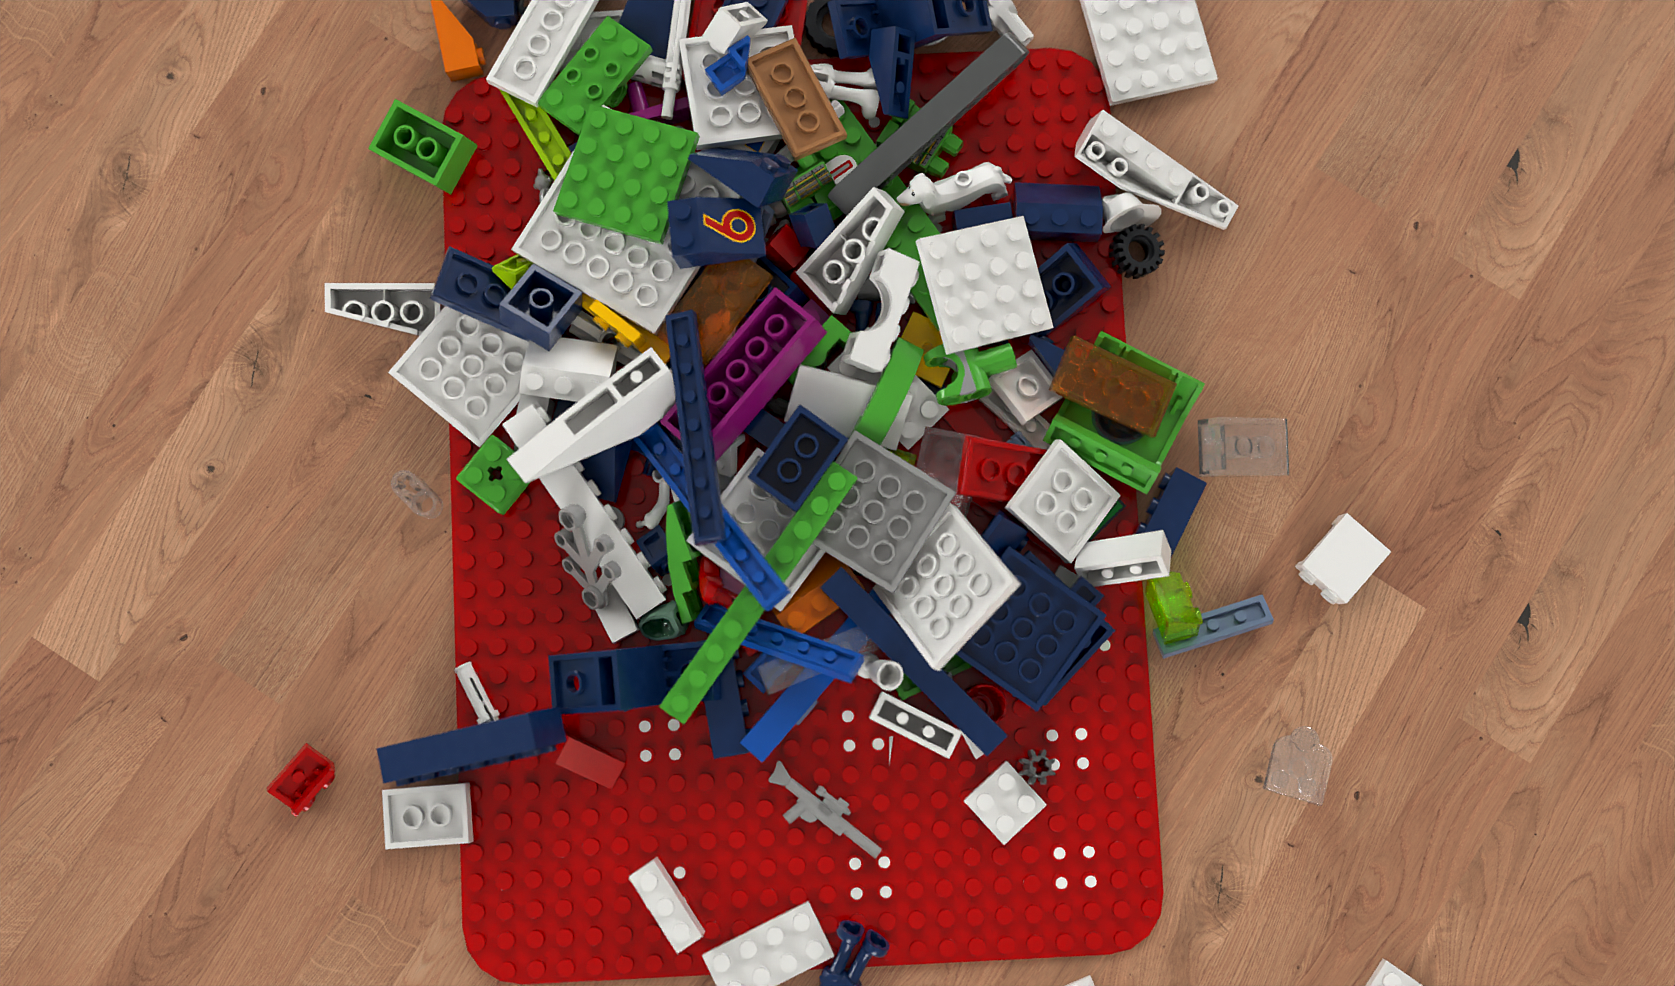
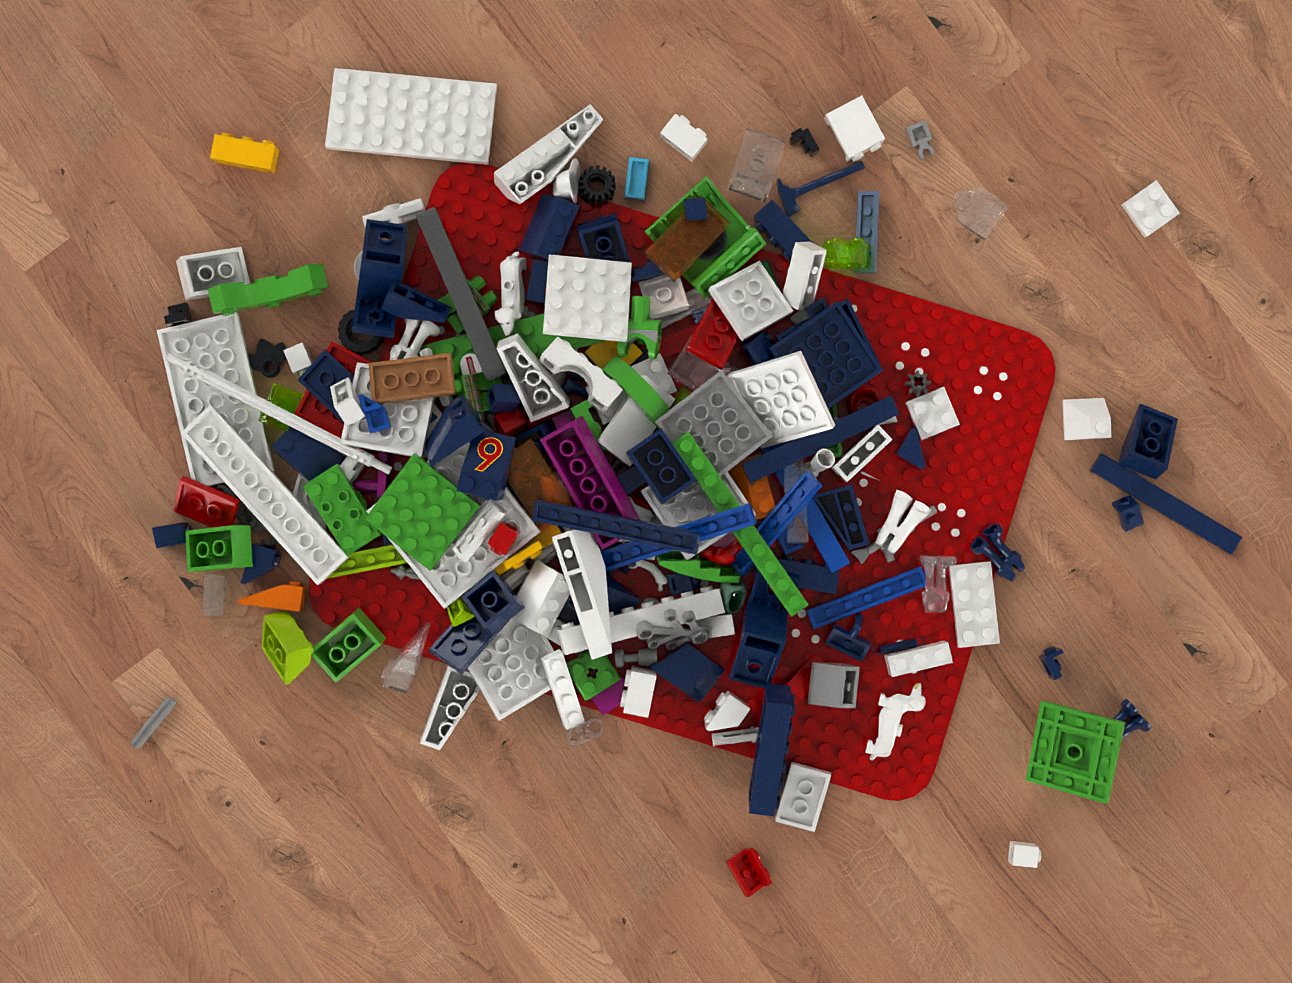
camera: 70 degrees left, 5 degrees up
none -> lime slope [261,611,313,685]
none -> clear slope [382,623,431,694]
none -> white plate [451,500,505,562]
none -> red brick [487,521,521,555]
none -> white plate [541,649,585,730]
none -> magenta tile [592,677,625,715]
none -> light grey piece [615,648,657,668]
none -> white brick [620,666,656,718]
none -> medium azure tile [624,157,649,201]
none -> dark blue slope [649,642,725,702]
none -> white brick [660,114,707,162]
none -> dark blue tile [683,198,708,222]
none -> white slope [704,691,750,731]
none -> dark blue piece [777,161,865,217]
none -> black bracket [789,128,819,157]
none -> blue tile [806,566,928,629]
none -> light grey slope [808,662,860,708]
none -> dark blue wedge [813,484,870,550]
none -> dark blue plate [825,614,872,662]
none -> white animal [865,683,926,760]
none -> dark blue piece [872,637,924,655]
none -> white piece [875,490,931,554]
none -> dark blue slope [894,428,926,470]
none -> light grey plate [905,120,934,160]
none -> clear piece [920,555,957,613]

